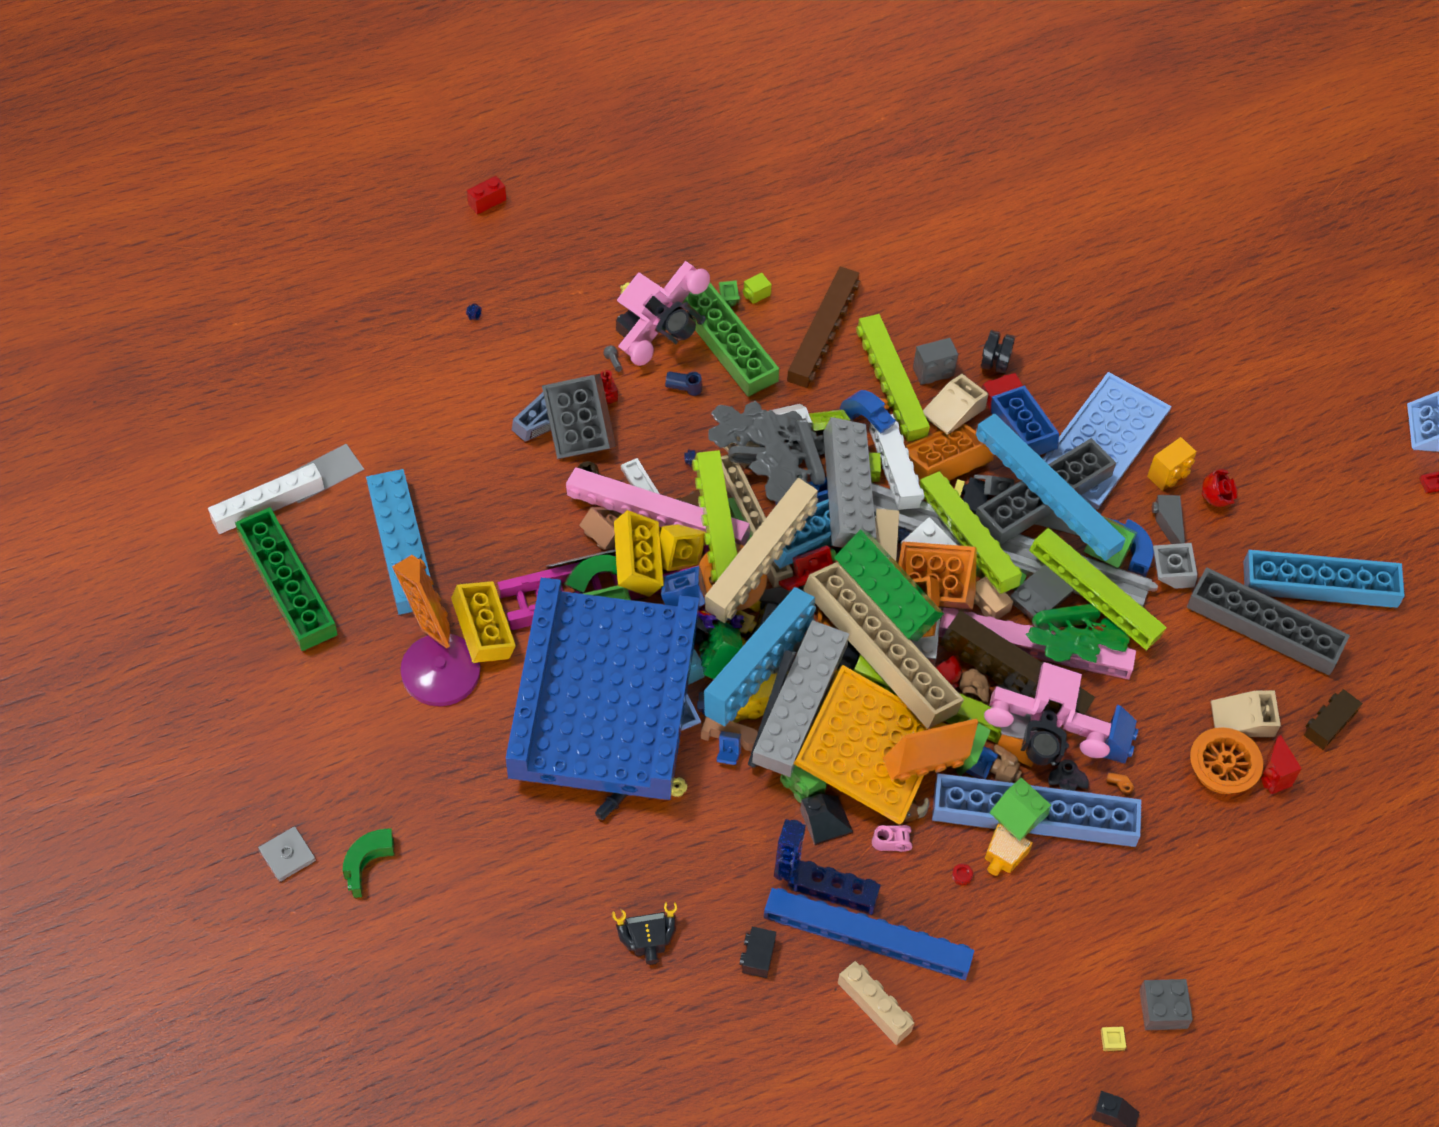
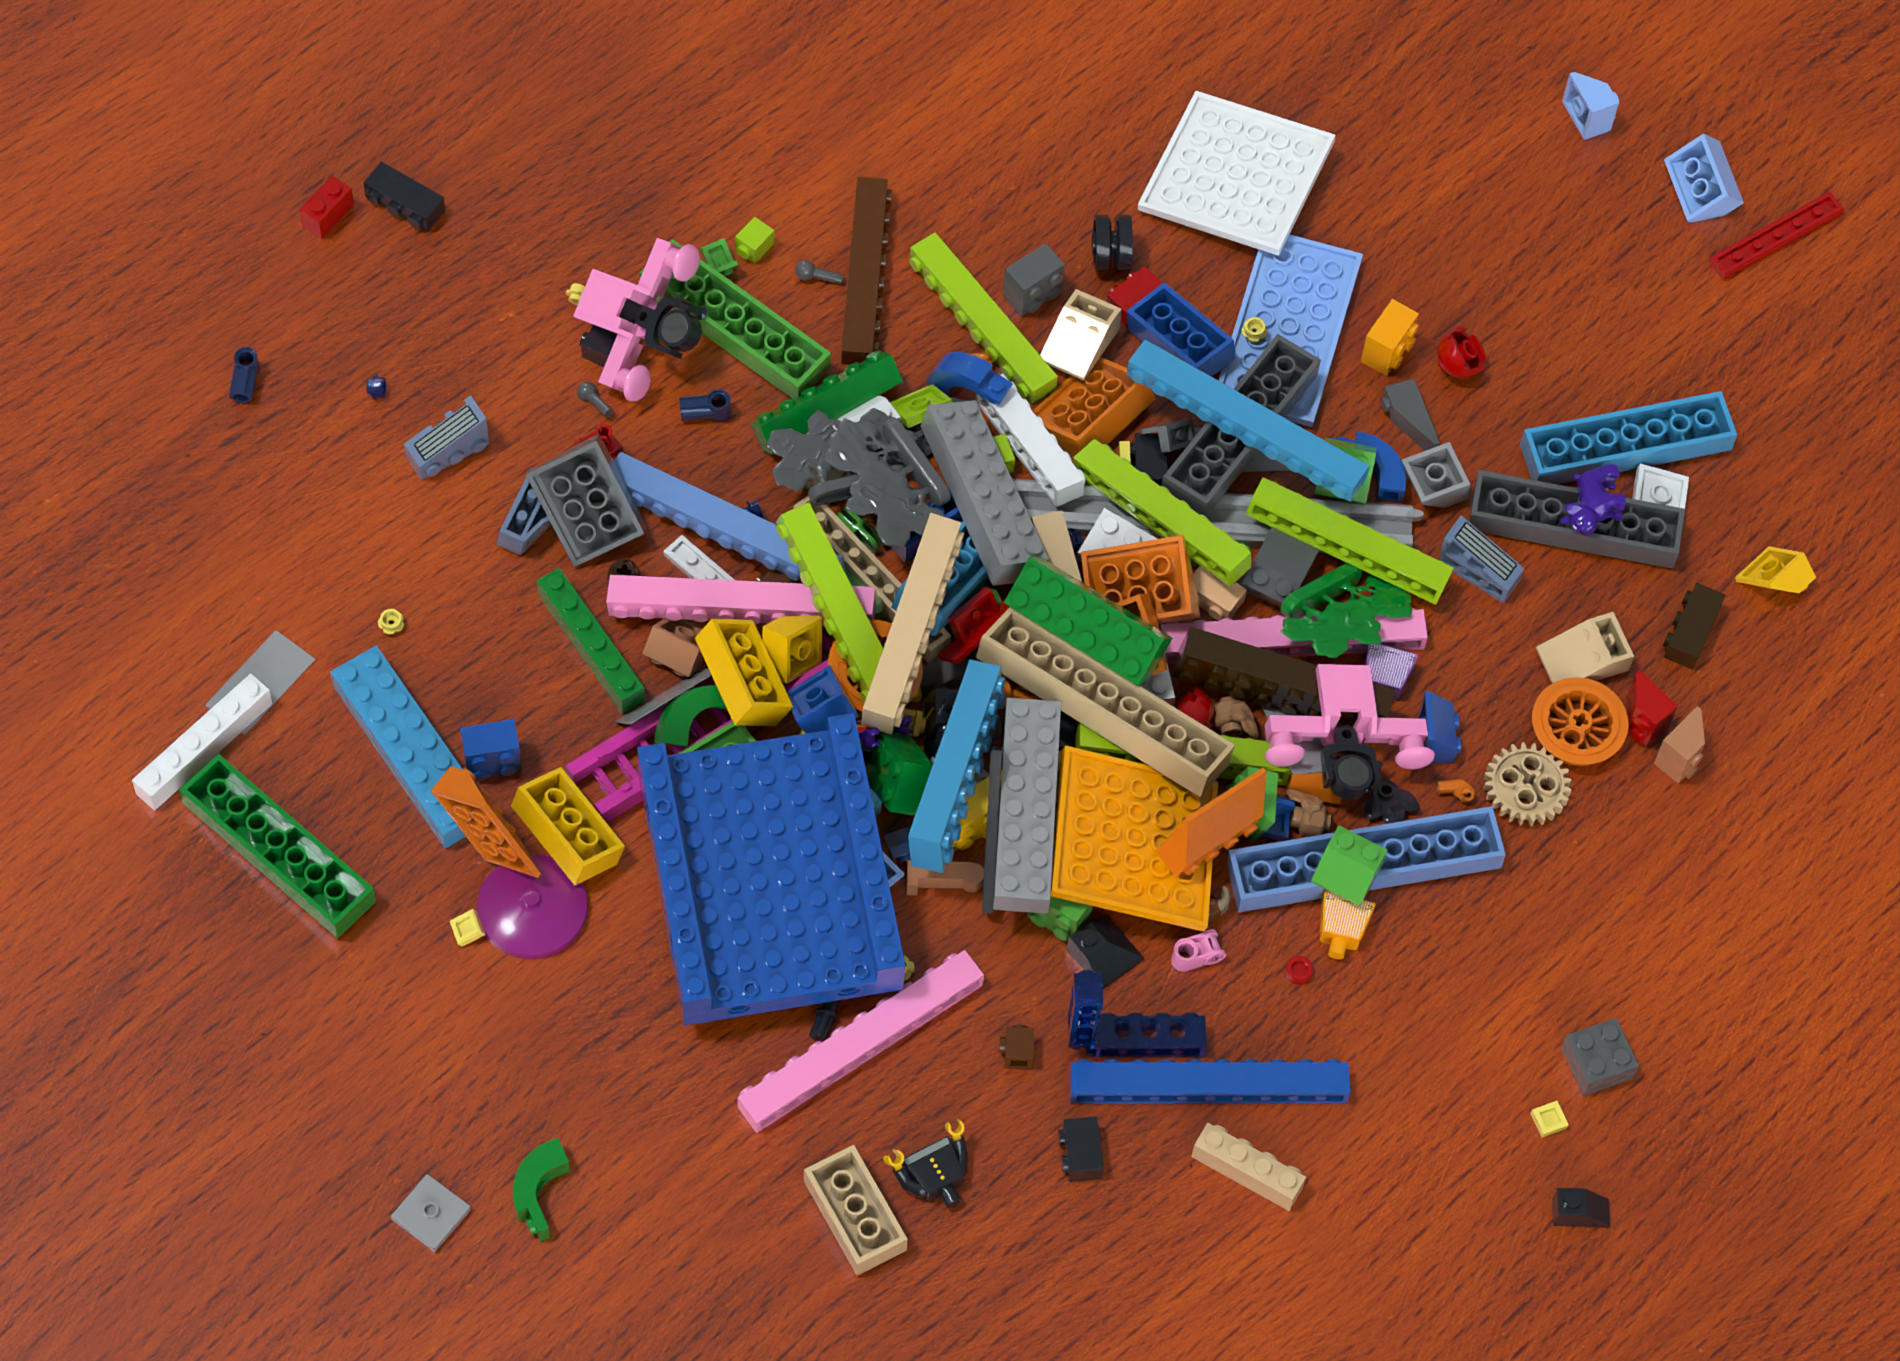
camera: 20 degrees left, 5 degrees up
blue bracket [717,731,741,765] -> none
none -> dark blue piece [229,347,260,403]
none -> black brick [363,161,445,232]
none -> light yellow plate [378,609,404,635]
none -> sand blue wedge [404,395,489,480]
none -> light yellow tile [450,909,486,947]
none -> blue brick [460,719,522,781]
none -> green brick [537,568,645,715]
none -> medium blue brick [614,452,846,582]
none -> bright pink brick [738,950,984,1133]
none -> green brick [751,351,903,454]
none -> dark grey bar [795,260,844,284]
none -> tan brick [804,1145,908,1276]
none -> bright green arm [836,507,885,553]
none -> reddish brown brick [999,1025,1034,1070]
none -> white plate [1138,91,1335,256]
none -> light yellow plate [1242,317,1267,342]
none -> medium lavender torso [1364,644,1418,700]
none -> sand blue wedge [1438,516,1524,603]
none -> tan gear [1483,742,1572,827]
none -> dark purple animal [1560,464,1626,536]
none -> light blue slope [1562,72,1619,140]
none -> white plate [1632,464,1689,509]
none -> nougat slope [1654,706,1705,784]
none -> yellow slope [1735,546,1816,593]

